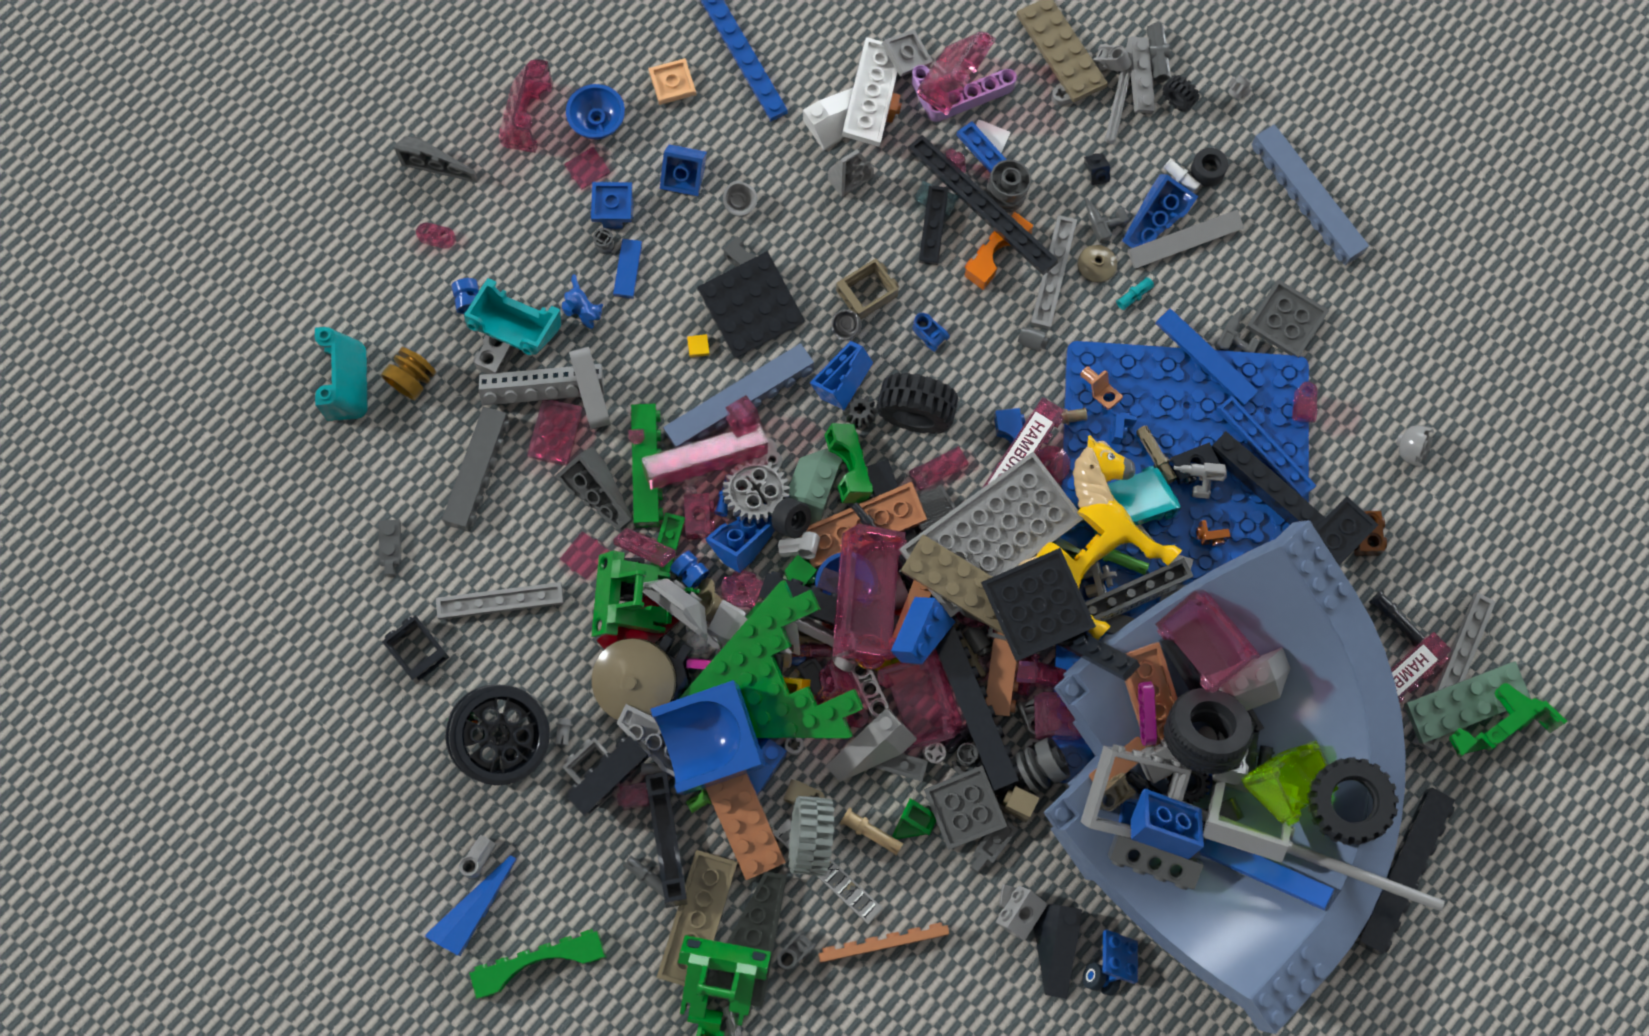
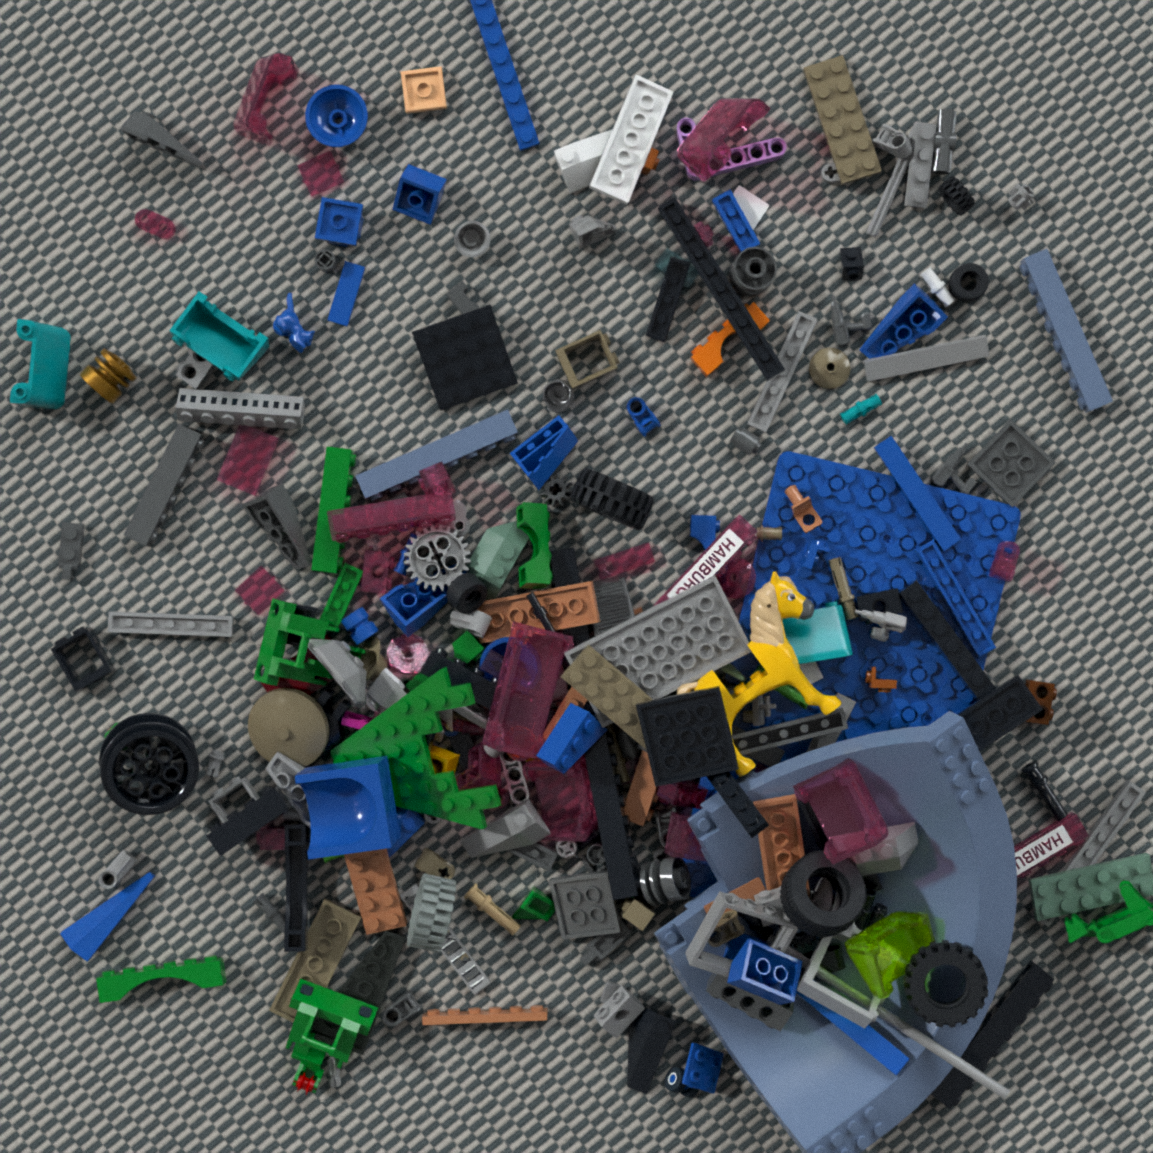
camera: 15 degrees right, 15 degrees up
blue wheel [451,278,479,315] -> none
light grey beam [569,347,611,430] -> none
clear pink tile [613,528,676,567] -> none
clear pink hinge [628,429,645,444] -> none
yellow tile [687,334,709,358] -> none
light grey tile [882,29,933,77] -> none
magenta beam [1138,682,1157,746] -> none
light grey cylinder [1396,425,1434,467] -> none

